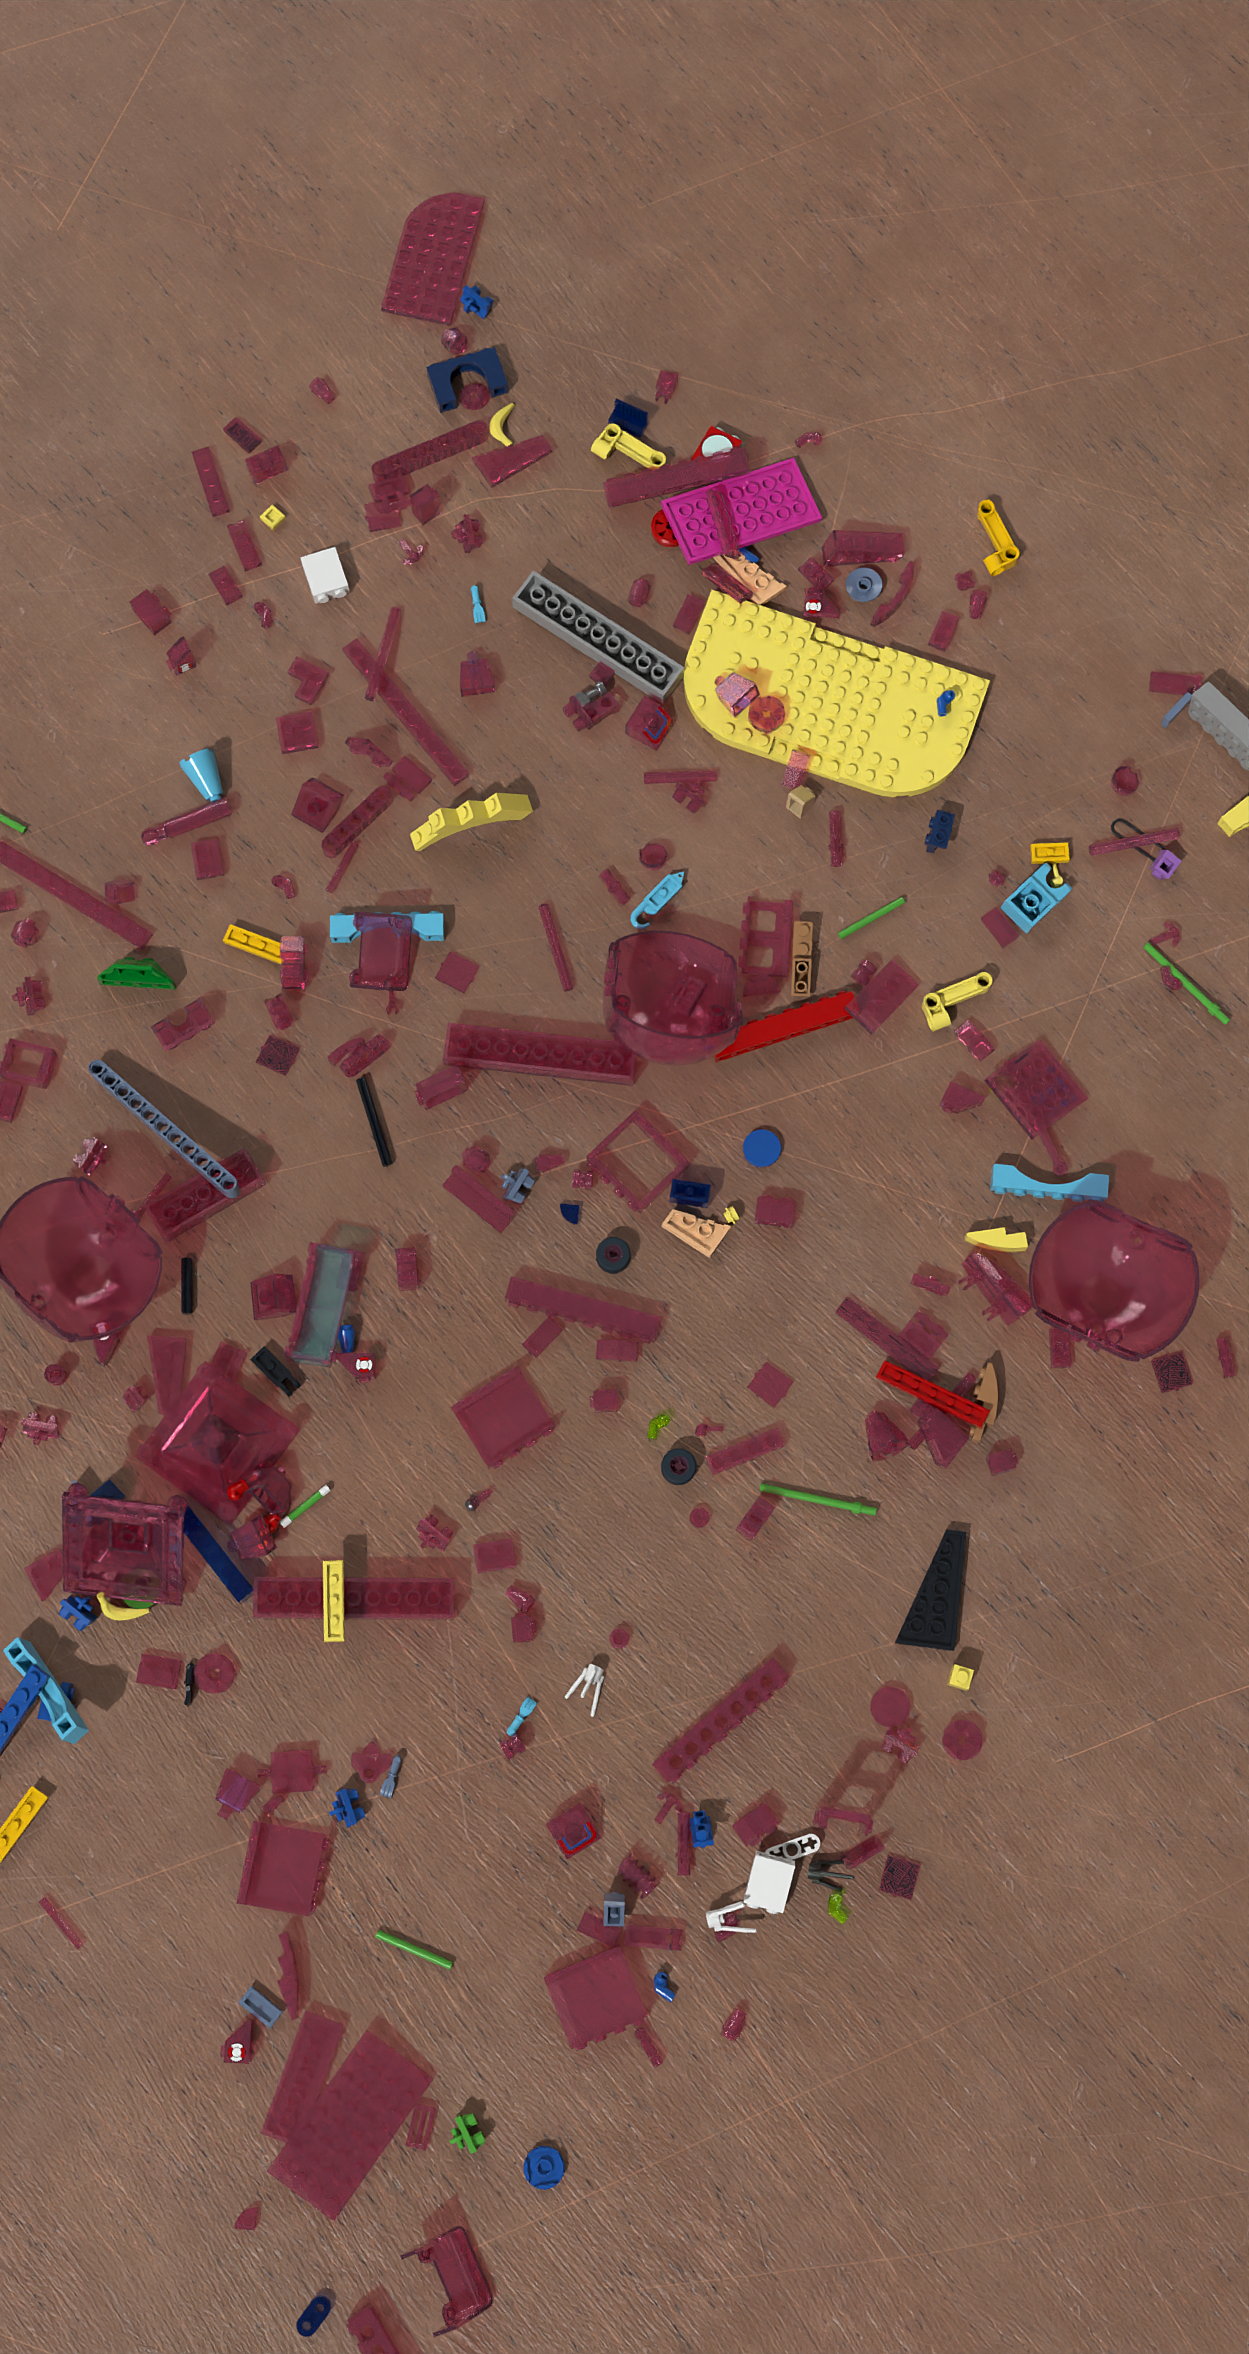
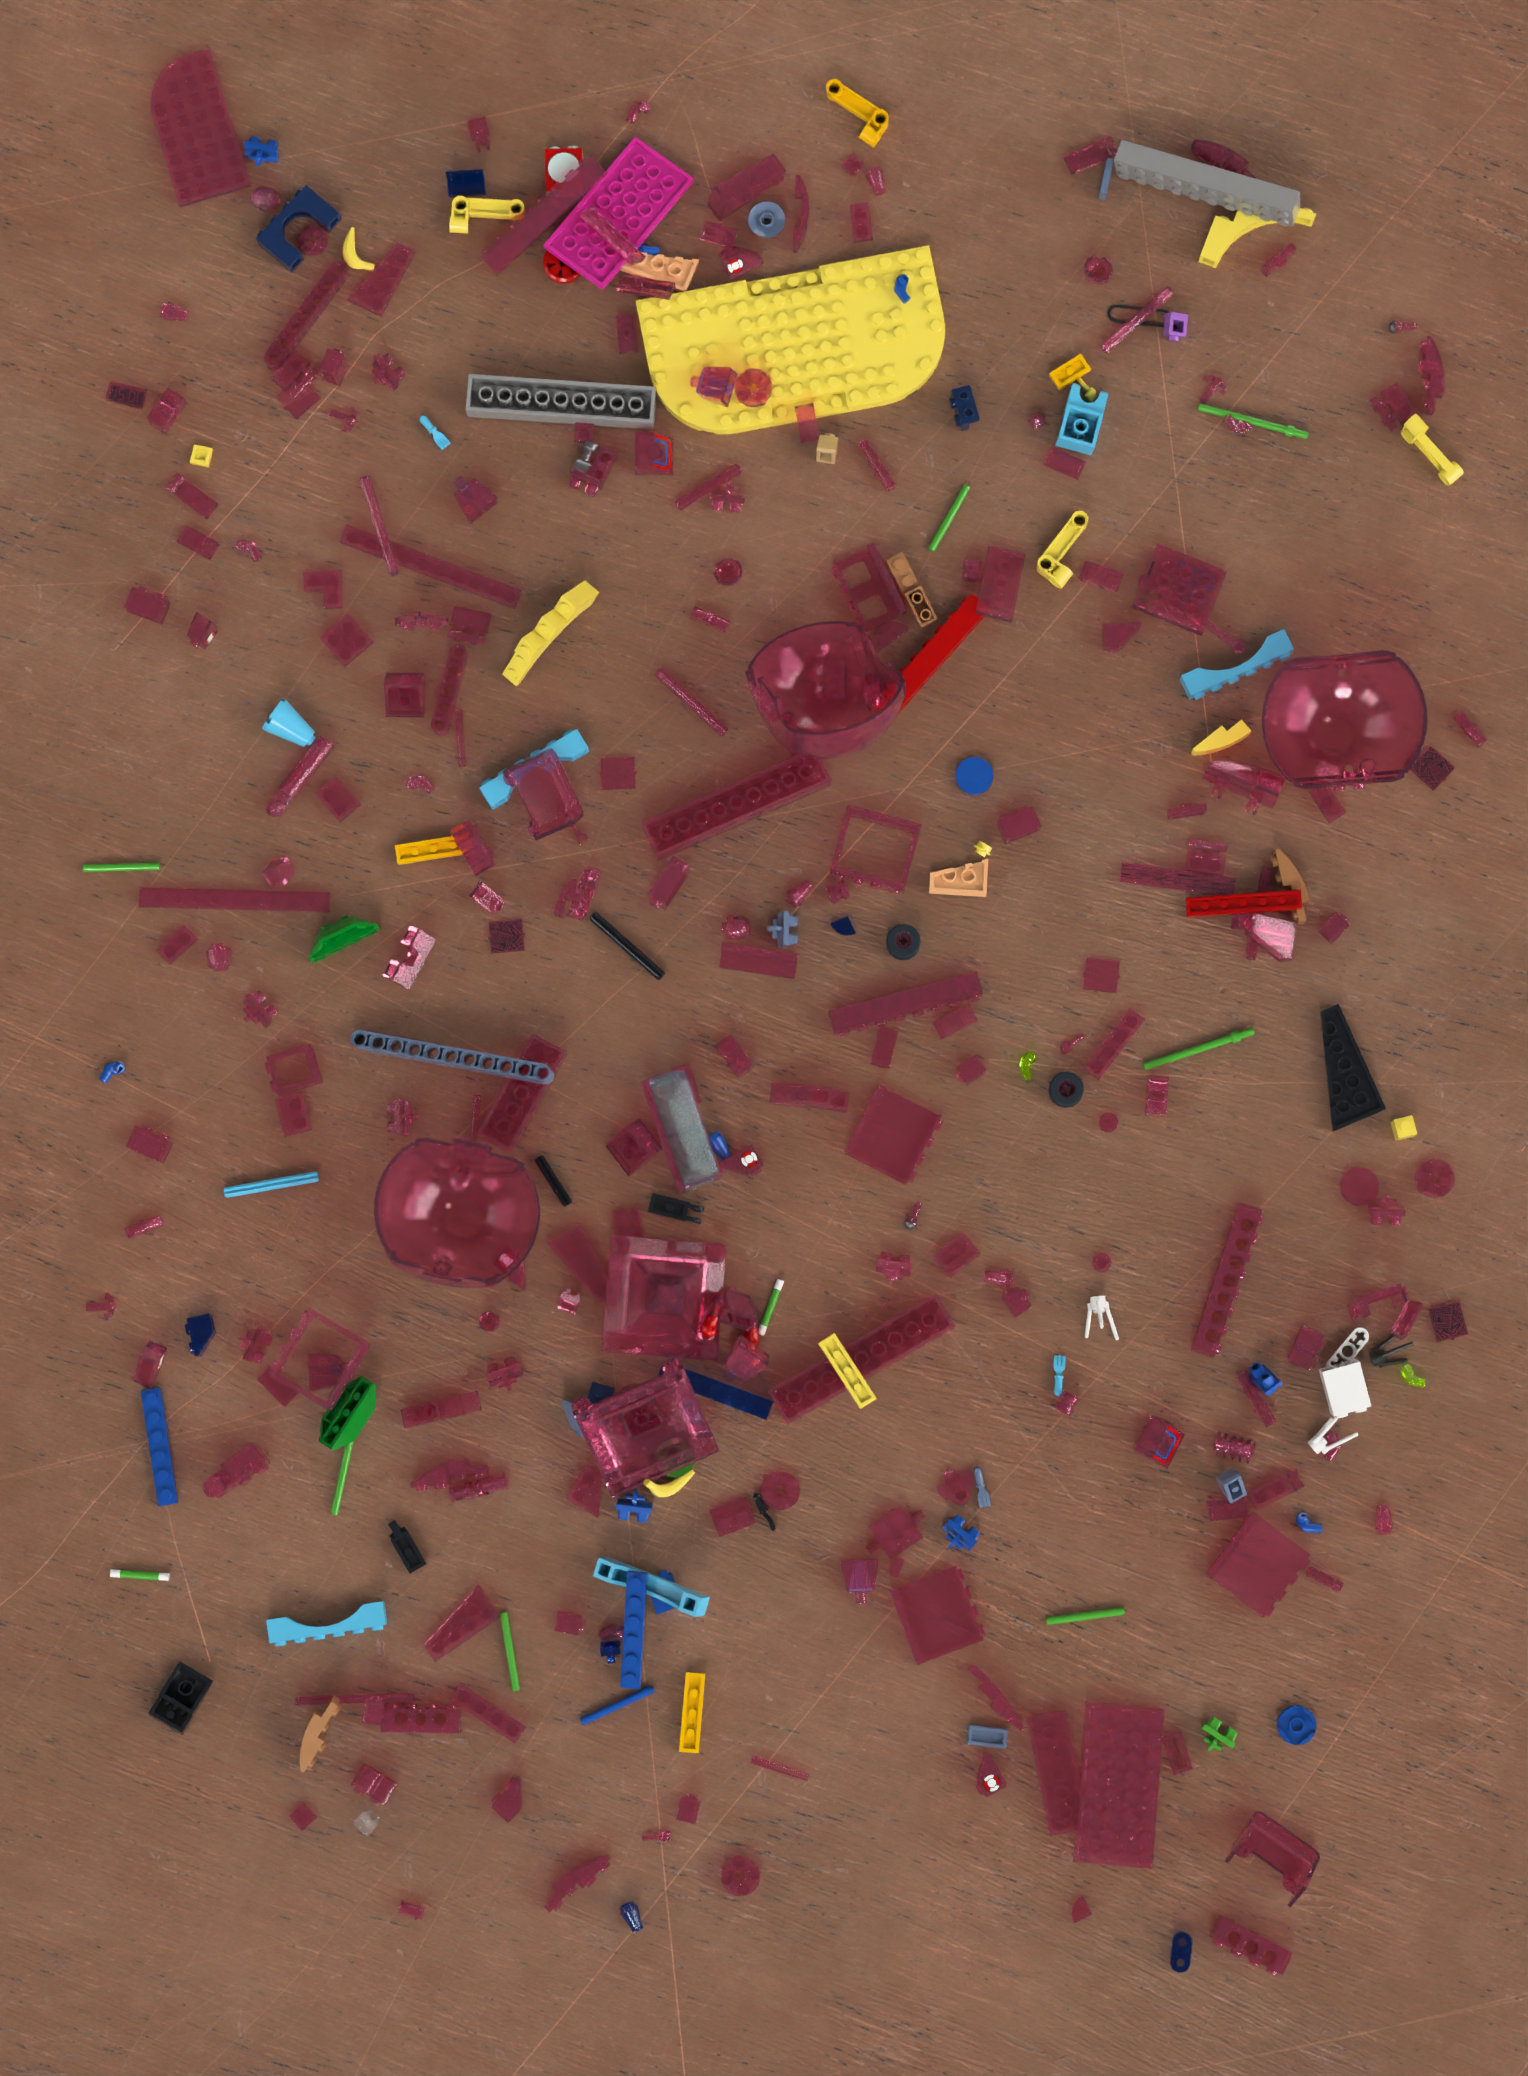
camera: 25 degrees left, 5 degrees up
clear pink tile [192,447,230,517] -> none
white brick [300,547,350,604] -> none
clear pink brick [628,578,651,607] -> none
medium azure plate [630,872,684,929] -> none
clear pink piece [654,1792,682,1824] -> none
clear blue brick [669,1179,711,1208] -> none
clear pink cone [865,1411,908,1461] -> none
none -> clear pink slope [769,1083,849,1113]

